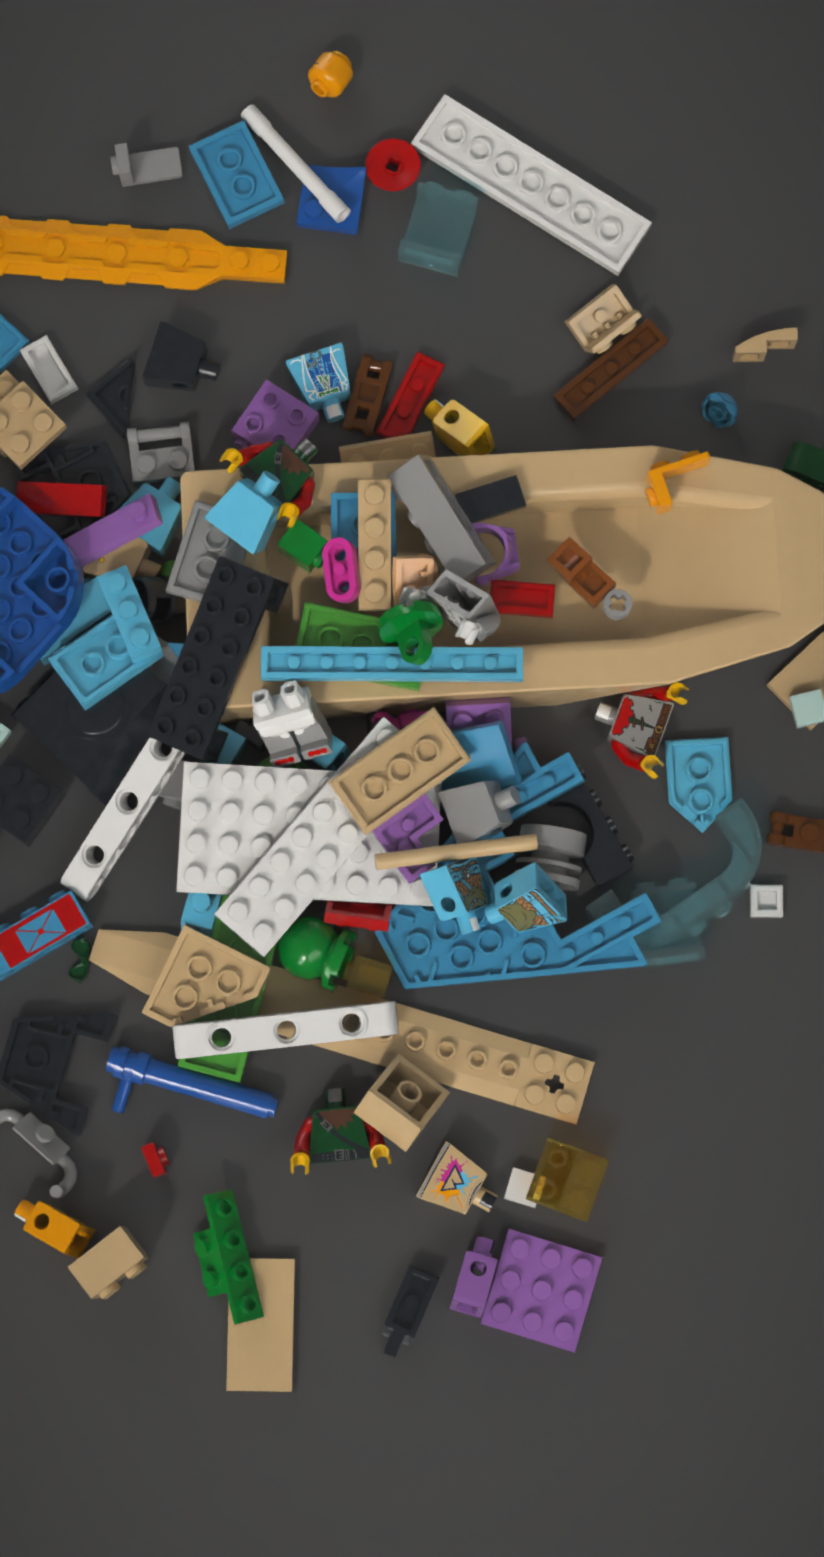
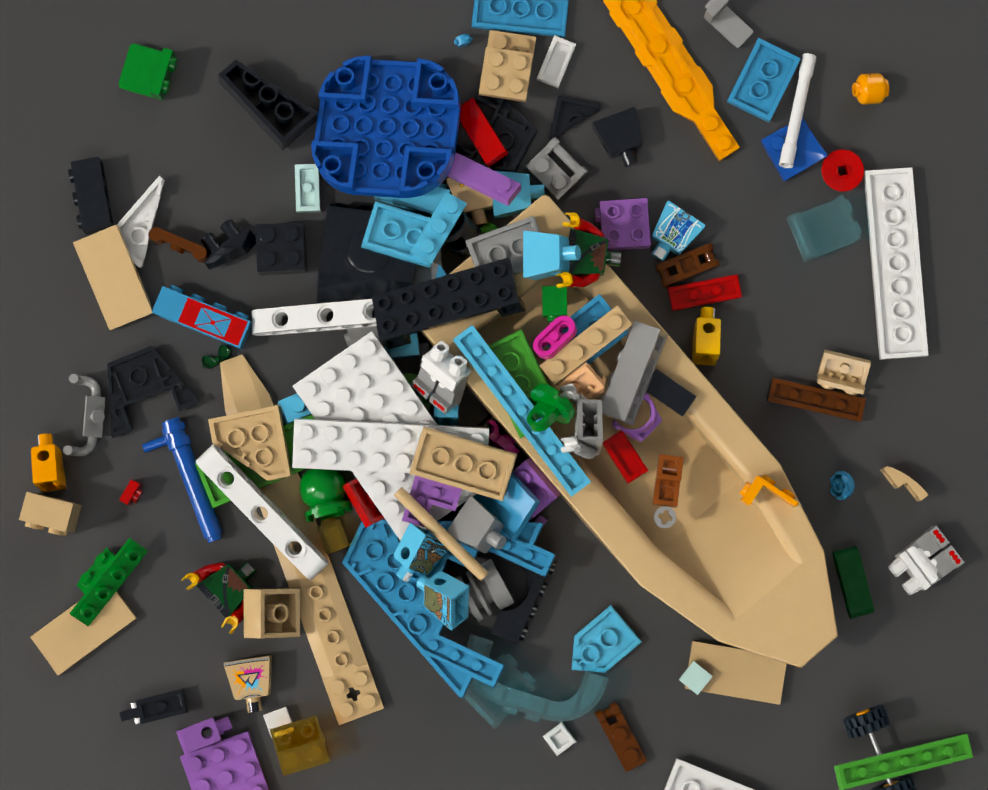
camera: 55 degrees right, 5 degrees up
tan plate [339,431,436,463] -> none
torso [594,682,690,779] -> none

